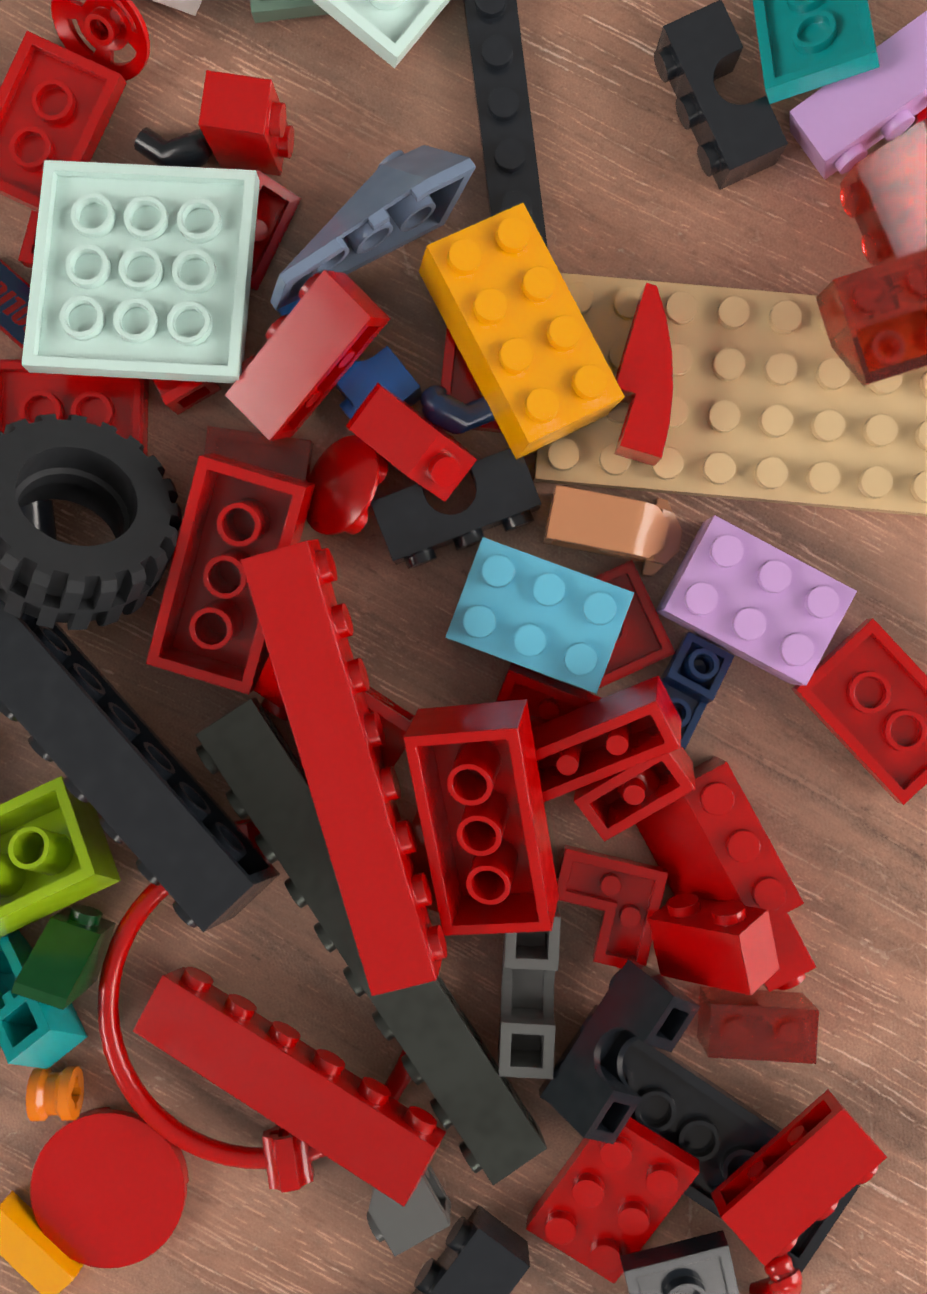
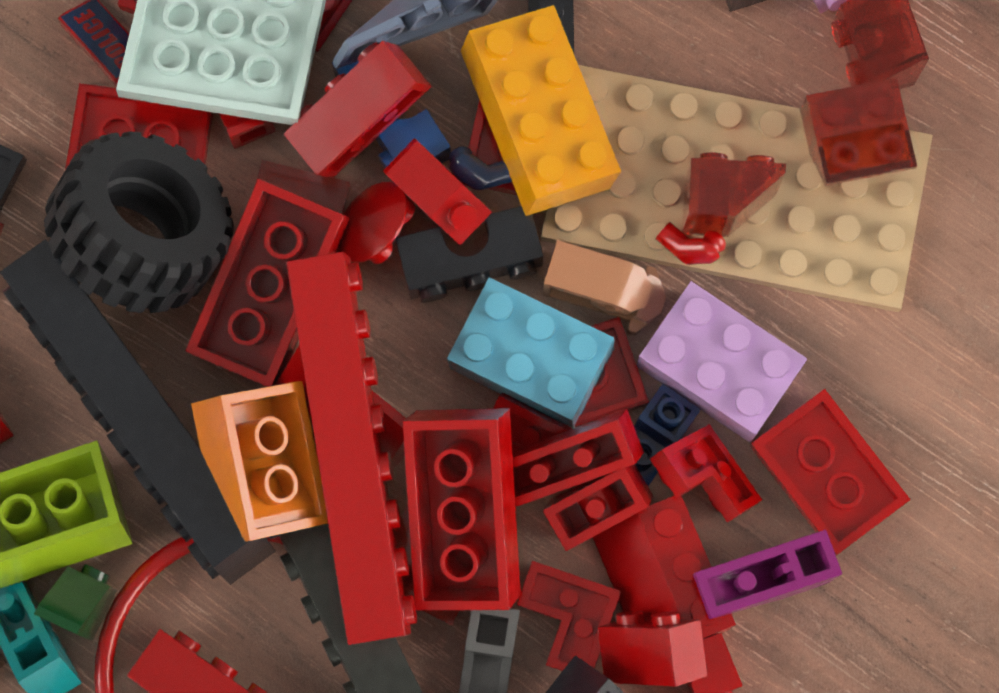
camera: 10 degrees right, 10 degrees down
red slope [614,283,673,466] -> none
none -> orange slope [191,381,328,542]
none -> red plate [650,424,762,523]
none -> red arm [655,222,726,265]
none -> clear red slope [682,152,786,237]
none -> magenta slope [693,530,843,620]

